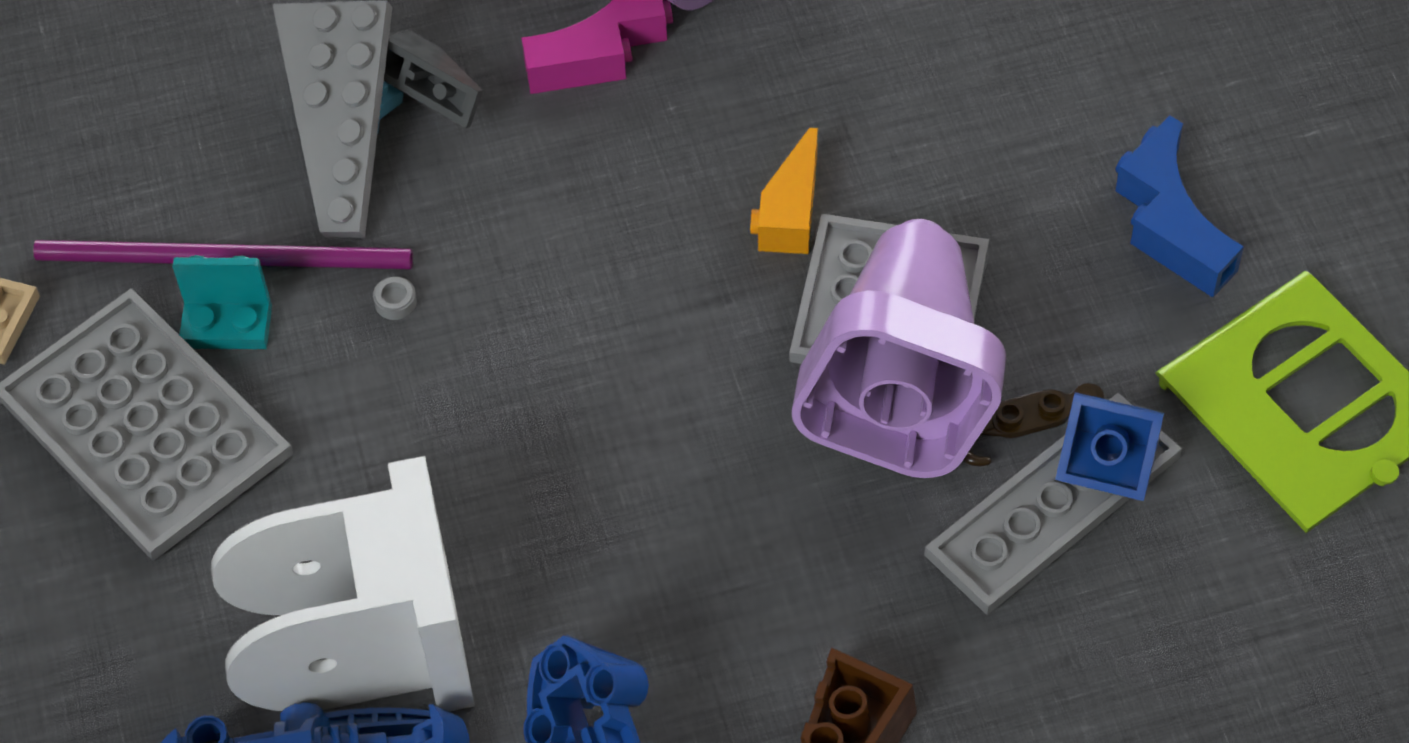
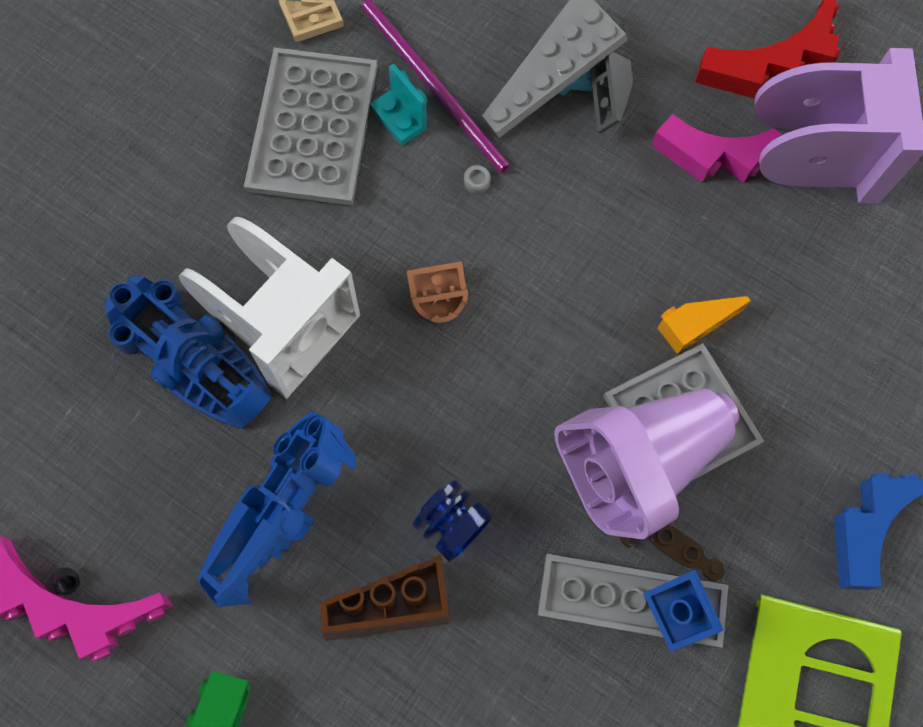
camera: 45 degrees right, 15 degrees up
none -> nougat slope [406,261,468,323]
none -> clear blue wheel [412,480,493,563]

